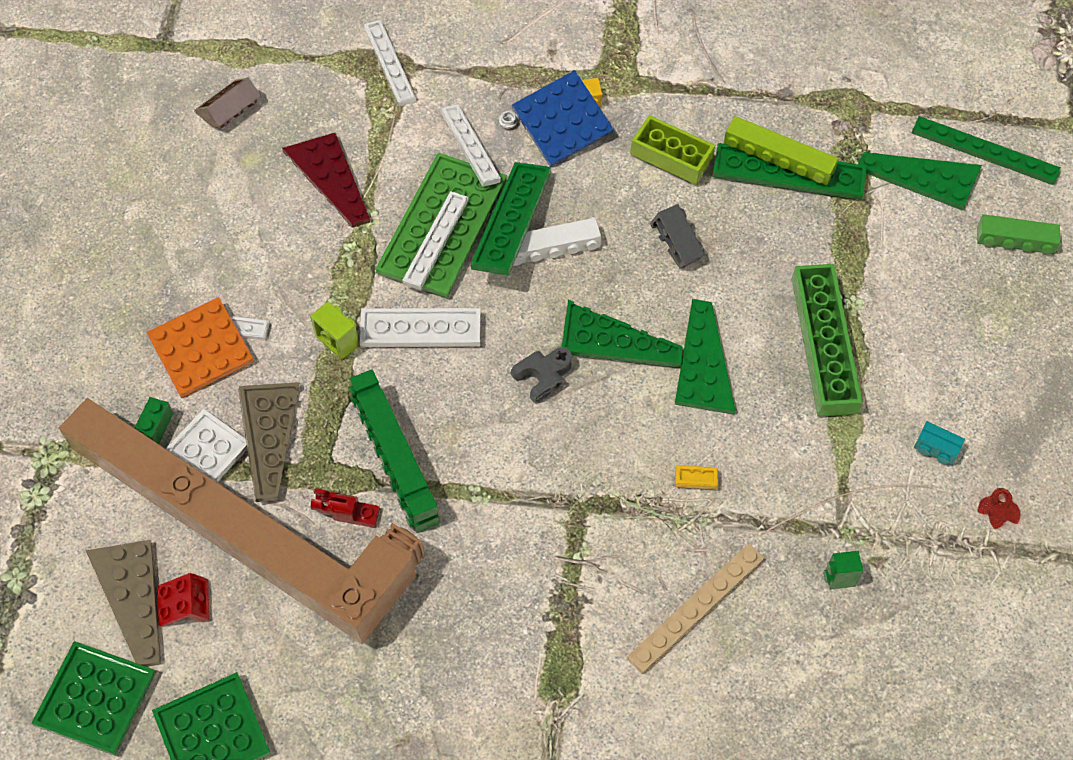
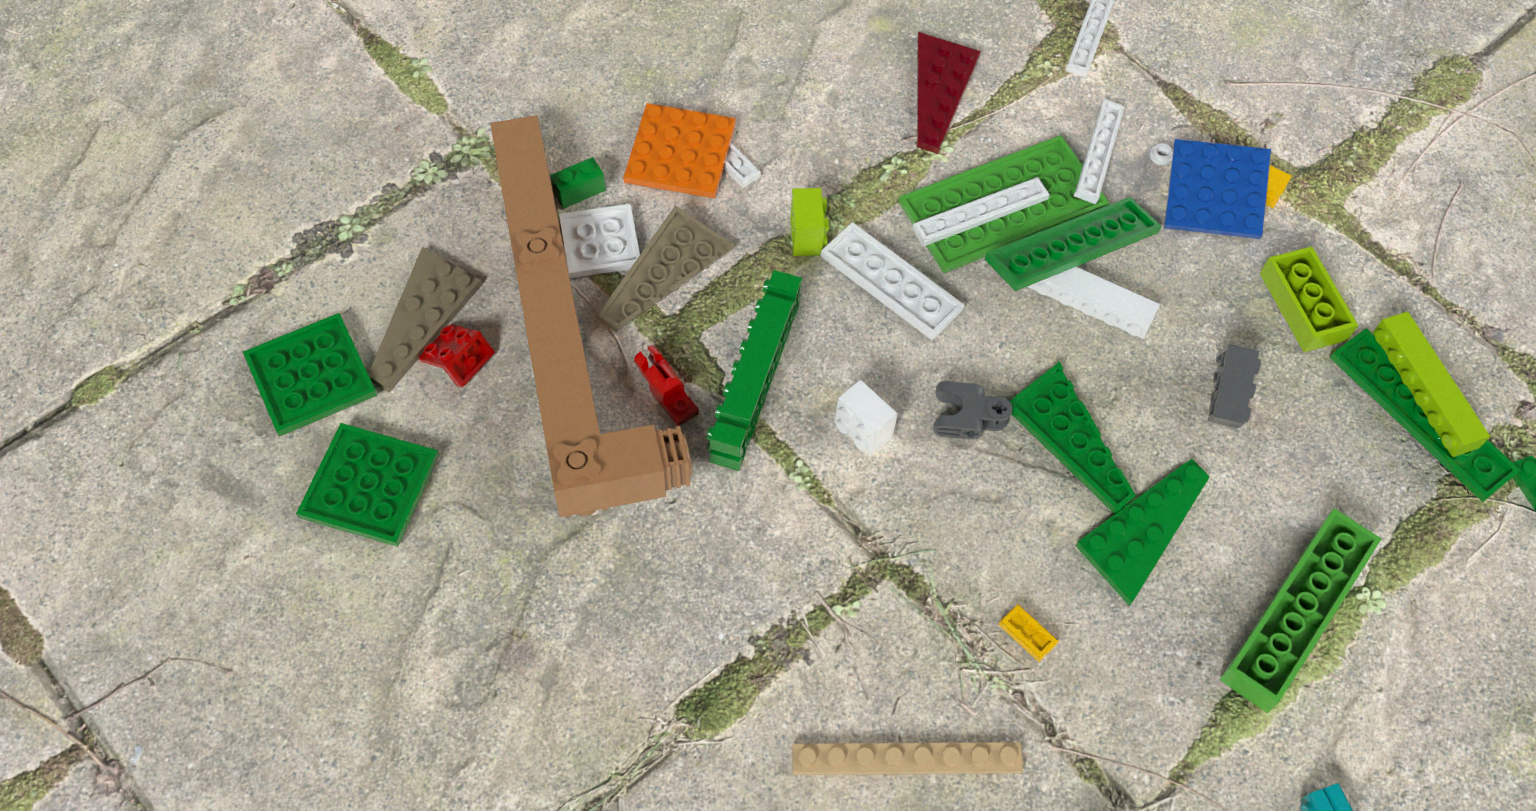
camera: 40 degrees right, 0 degrees up
none -> white brick [835,380,898,456]

